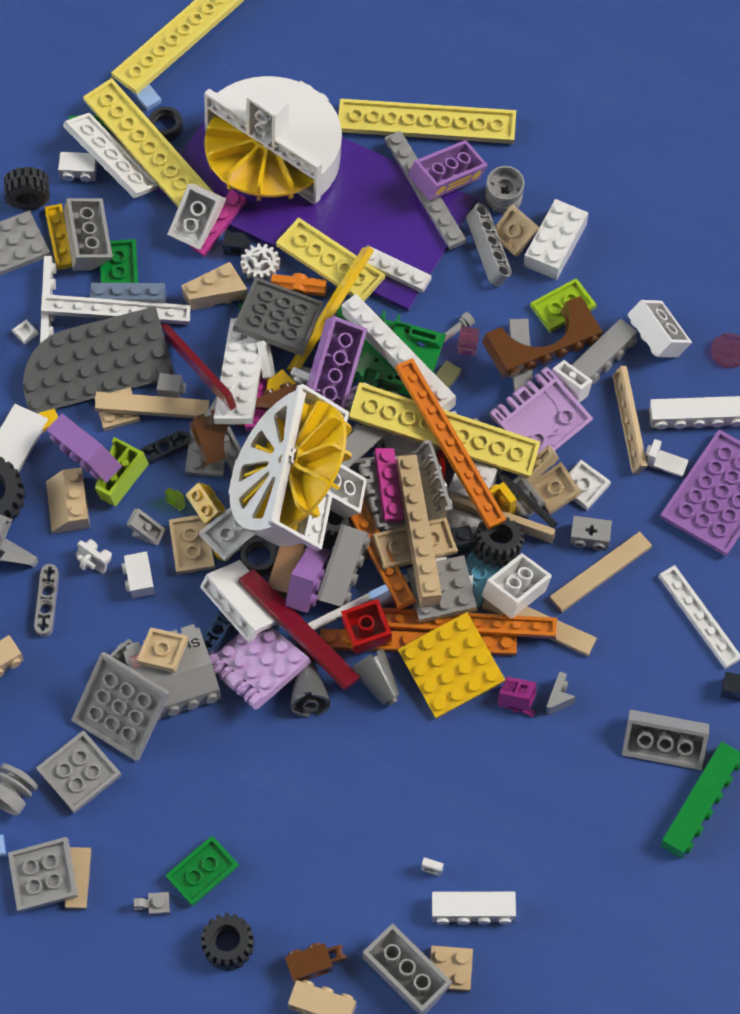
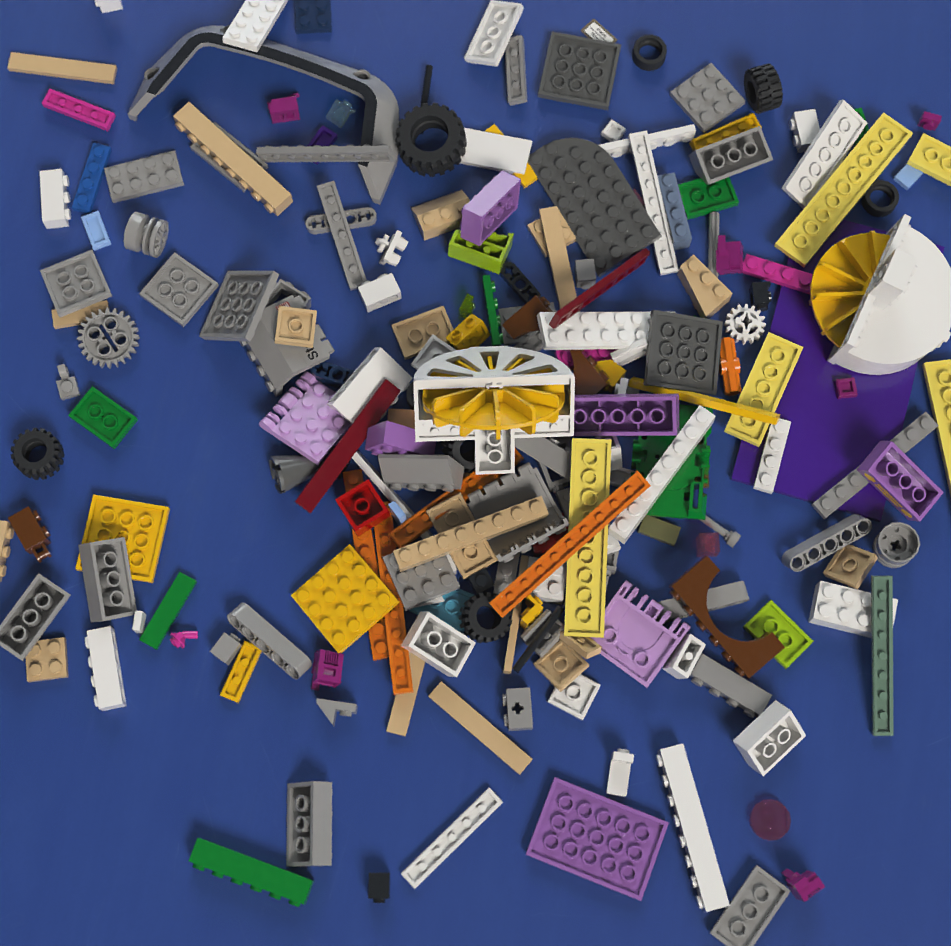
camera: 75 degrees right, 10 degrees up
light grey slope [126,508,166,545] -> none
white slope [167,184,226,250] -> none
dark grey cone [352,649,400,706] -> none
dark pink plate [374,448,404,522] -> none
tan tile [612,366,647,475] -> none
none -> yellow plate [75,494,170,583]
none -> light grey gear [77,308,140,369]
none -> light grey slope [78,537,137,622]
none -> green tile [139,572,197,650]
none -> dark pink plate [170,631,198,648]
none -> light grey brick [210,632,242,666]
none -> yellow tile [220,640,262,703]
none -> light grey beam [227,603,312,679]
none -> light grey plate [317,181,367,291]
none -> green plate [482,275,504,346]
none -> light grey axle [708,212,719,278]
none -> magenta piece [716,235,743,275]
none -> magenta tile [834,377,858,399]
none -> sand green tile [871,575,894,736]
none -> magenta plate [918,111,942,131]

